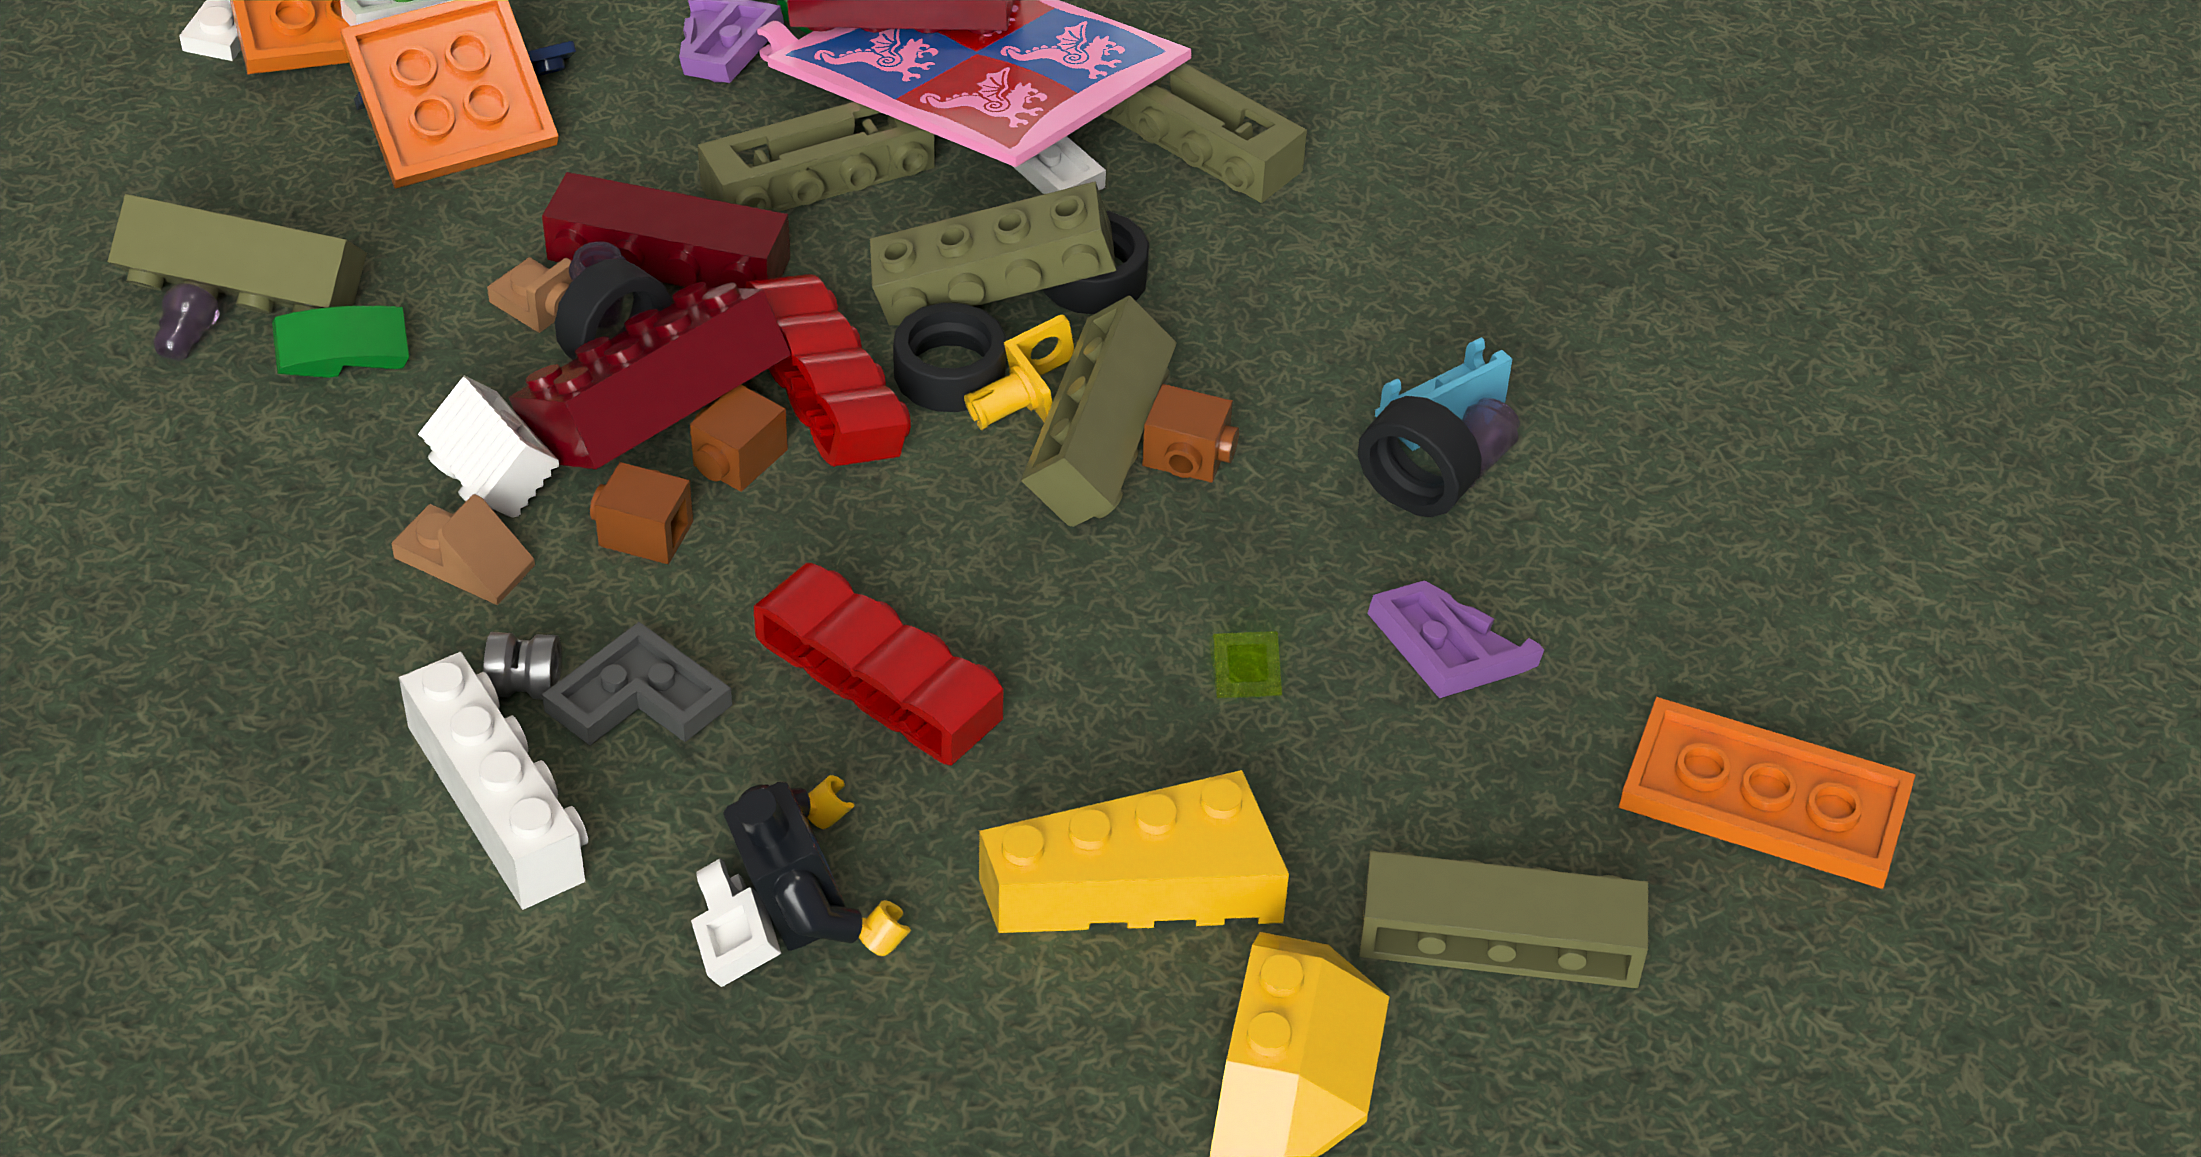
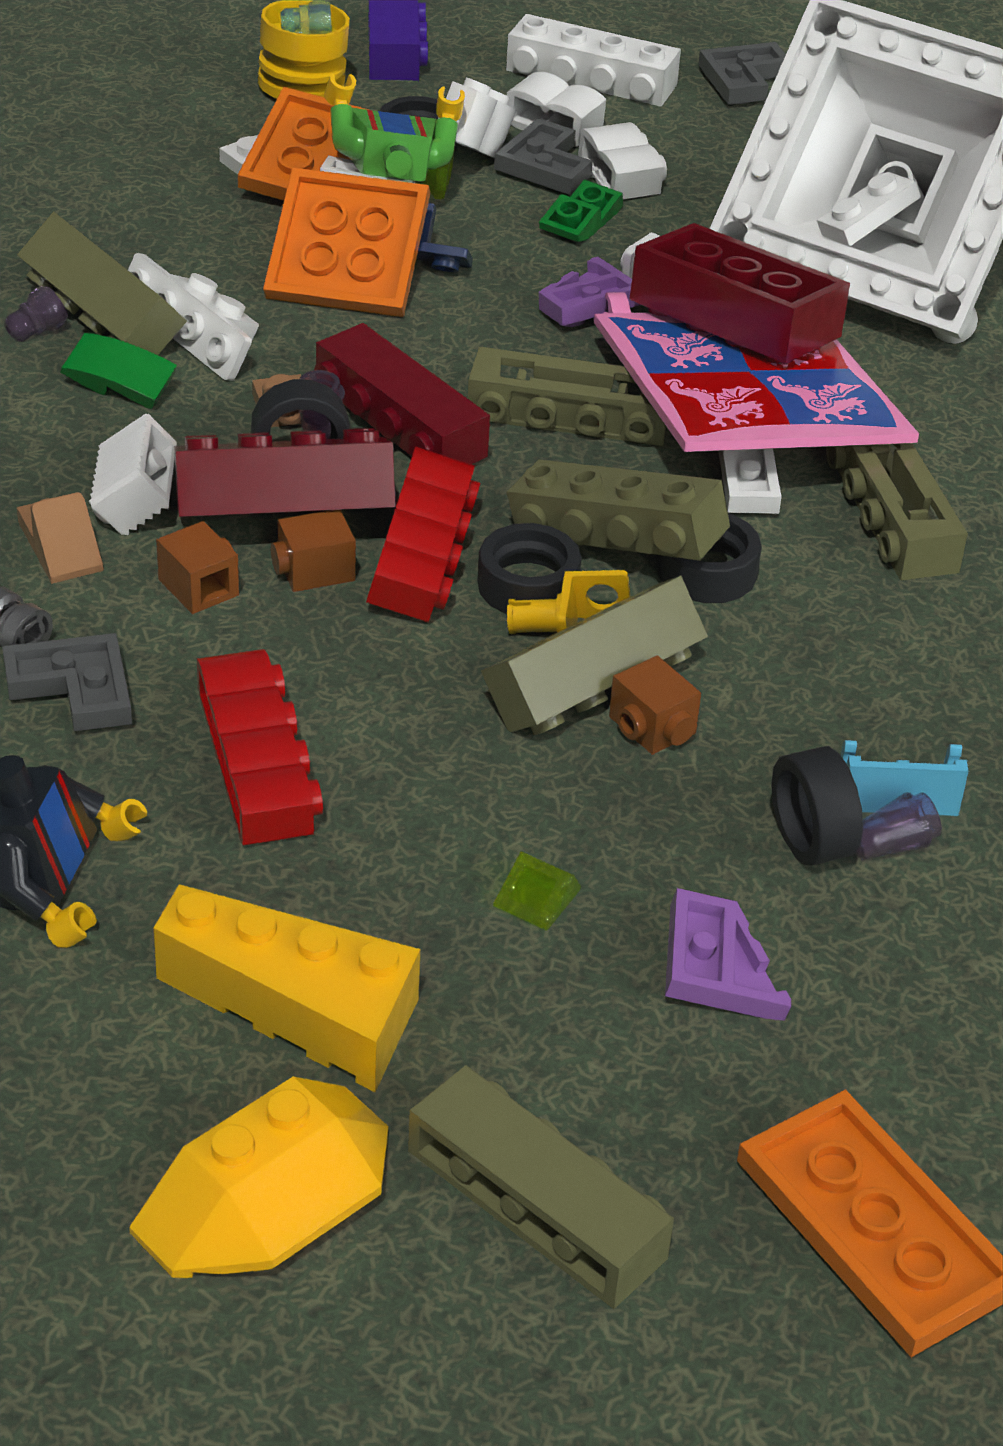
camera: 35 degrees right, 5 degrees down
none -> white bracket [128,253,259,381]

